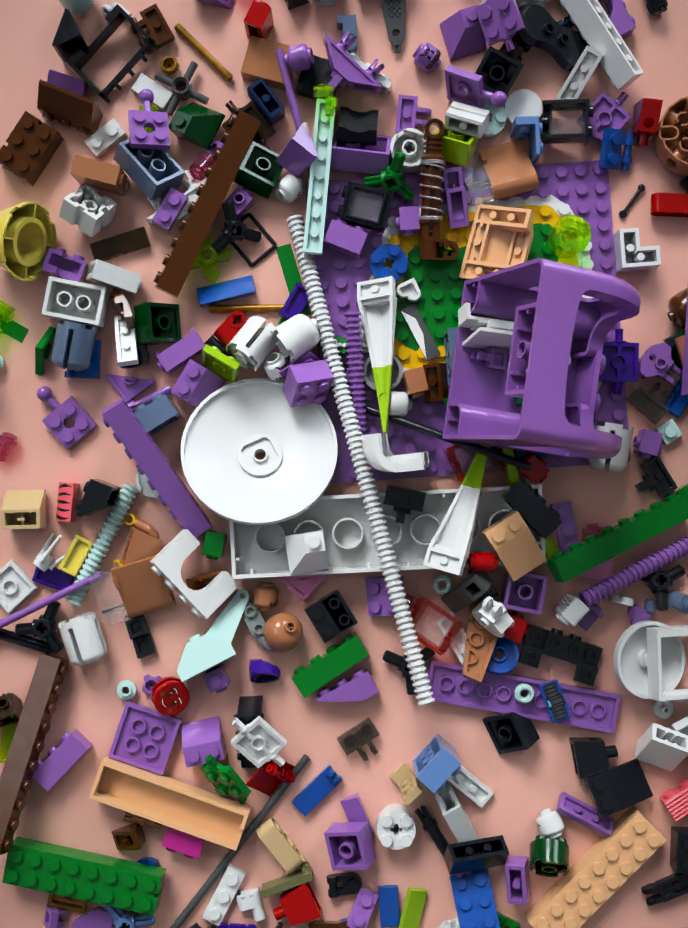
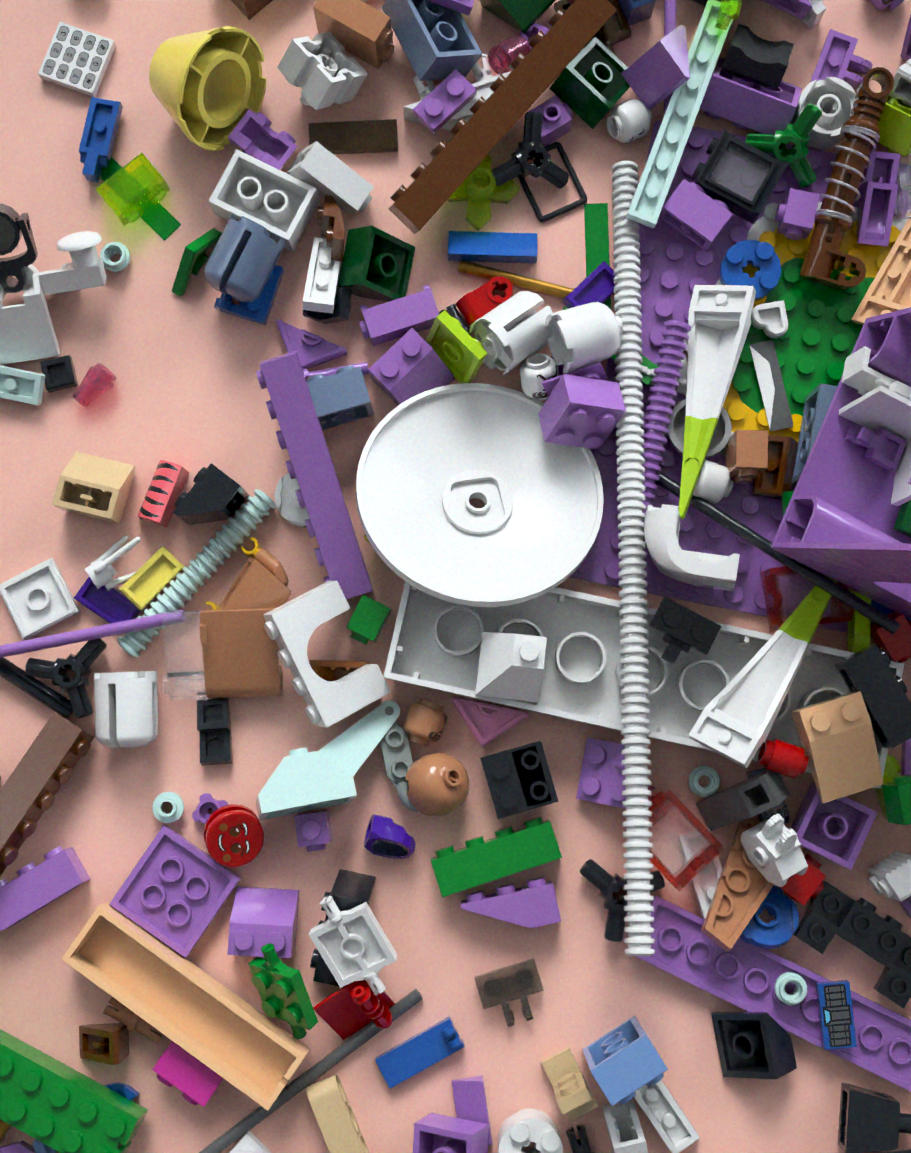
camera: 20 degrees right, 5 degrees down
medium lavender plate [37,386,97,450] -> none

